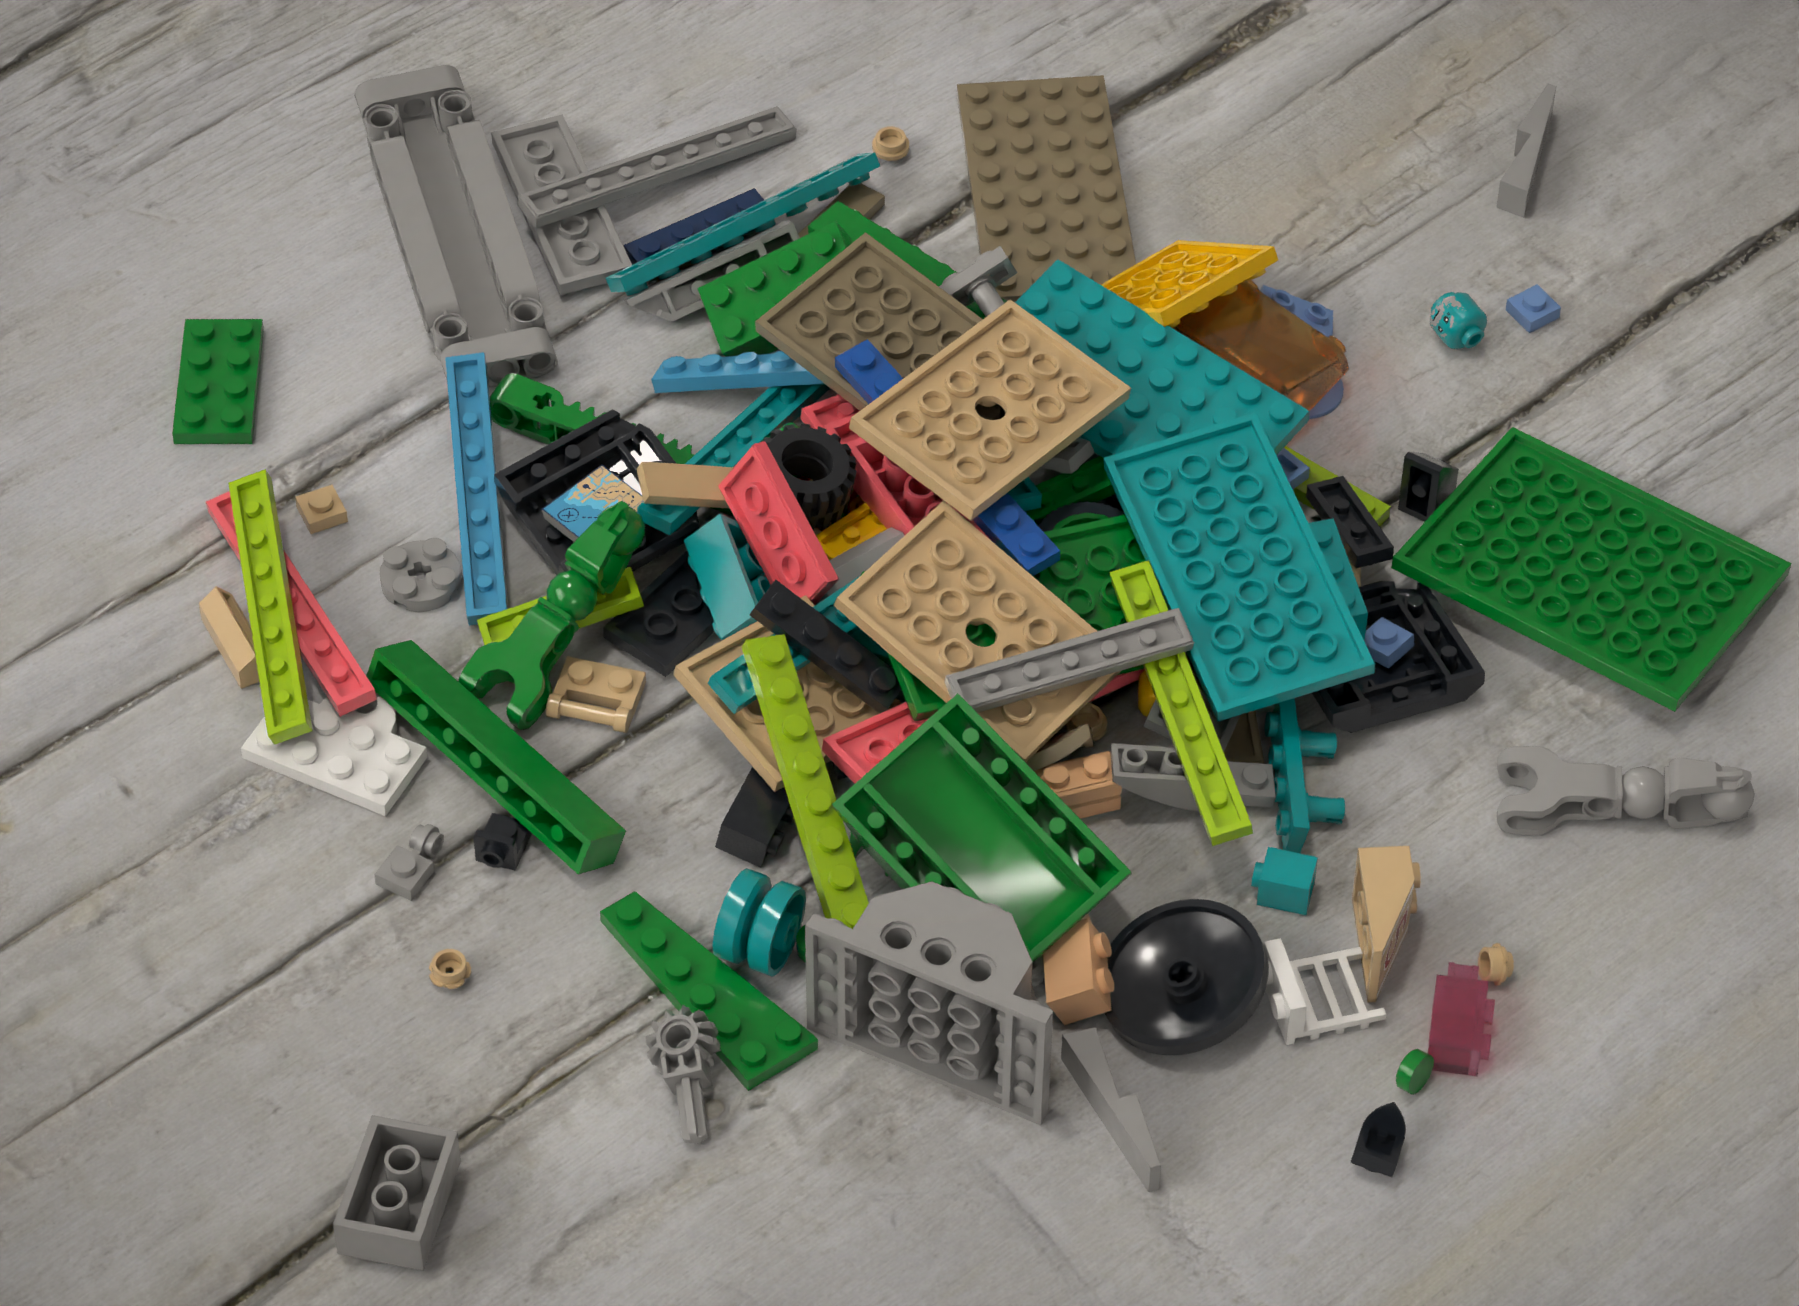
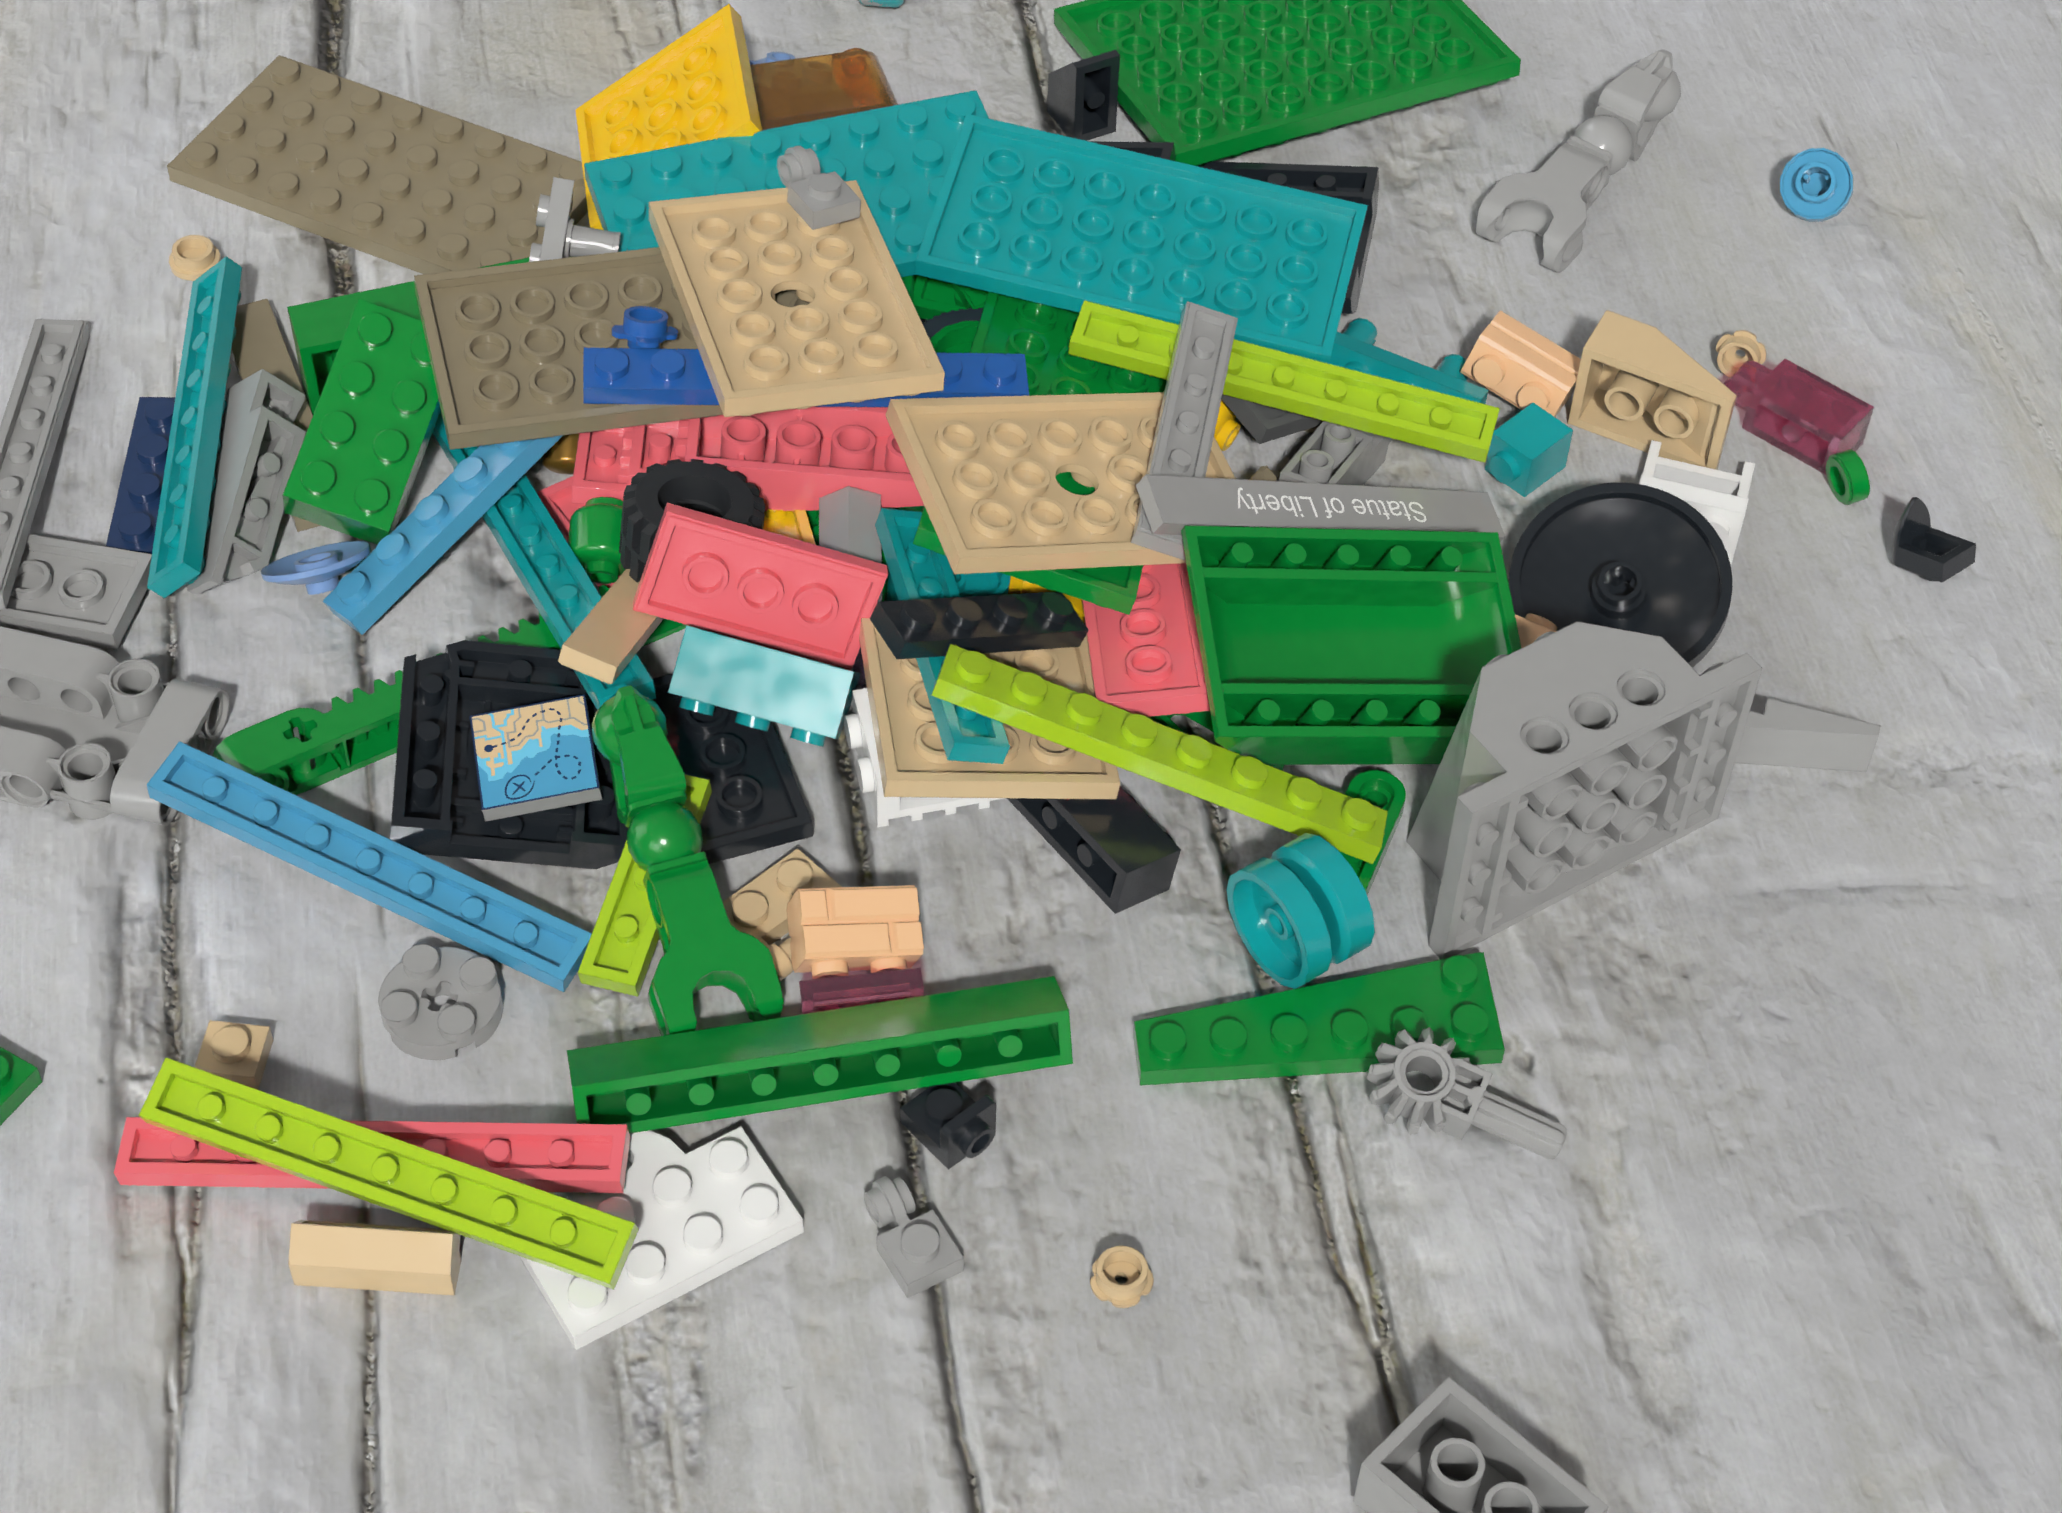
camera: 60 degrees left, 0 degrees up
none -> medium blue dish [261,541,371,595]
none -> blue plate [611,306,678,349]
none -> light grey plate [777,146,861,230]
none -> light nougat brick [786,885,924,982]
none -> clear pink plate [799,968,924,1015]
none -> light grey tile [1136,474,1505,542]
none -> light nougat brick [1460,310,1581,417]
none -> dark azure plate [1780,148,1853,222]

